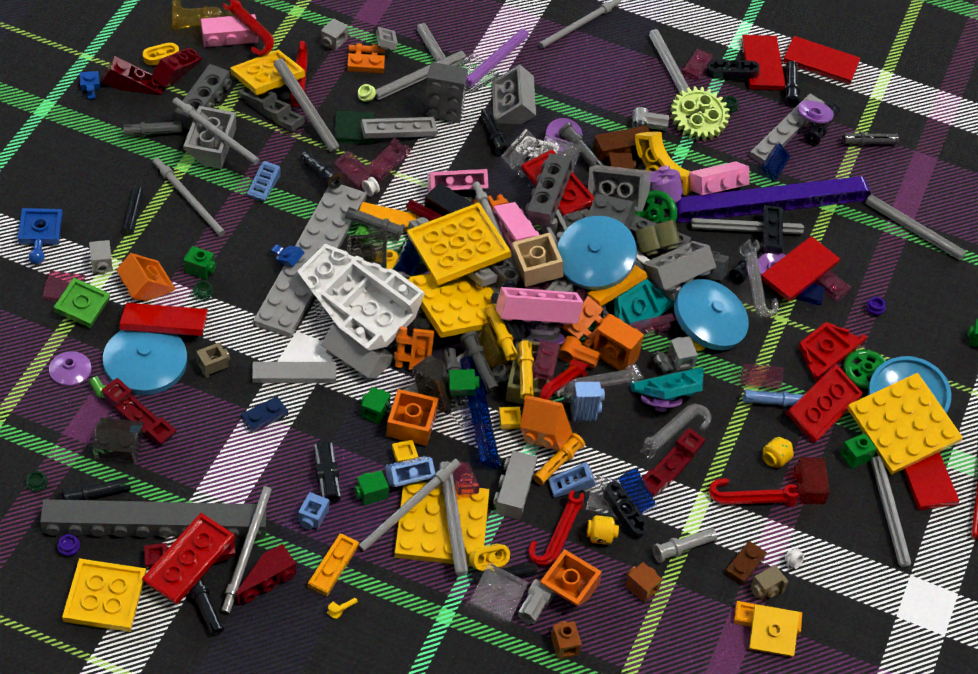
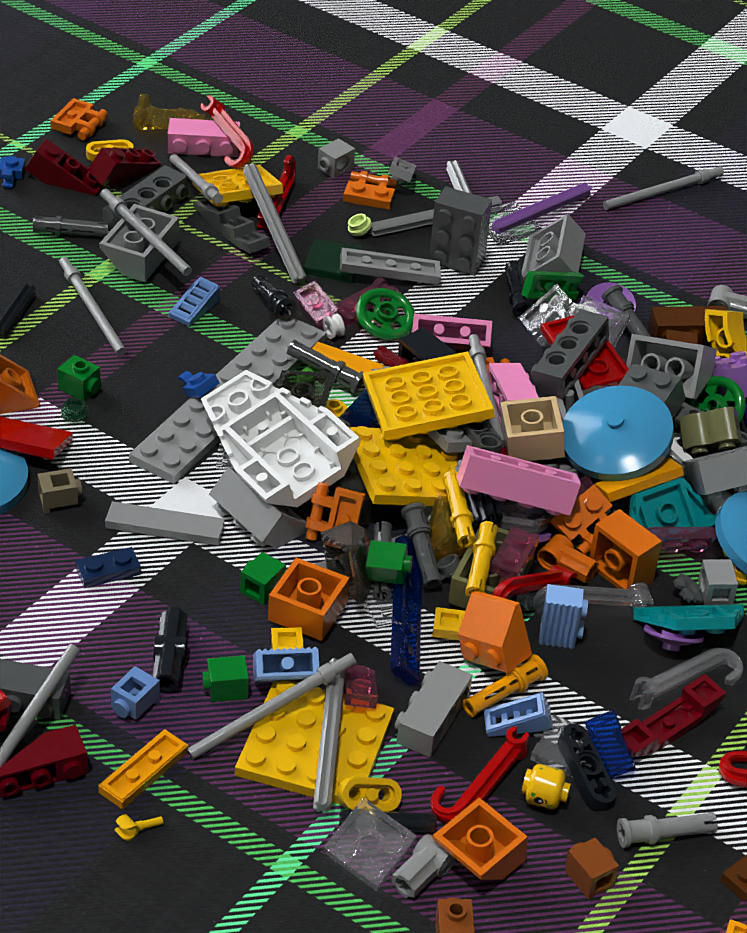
camera: 15 degrees right, 10 degrees down
none -> orange plate [50,98,108,140]
none -> light grey bar [170,154,223,203]
none -> green plate [356,288,415,340]
none -> green plate [521,271,584,300]

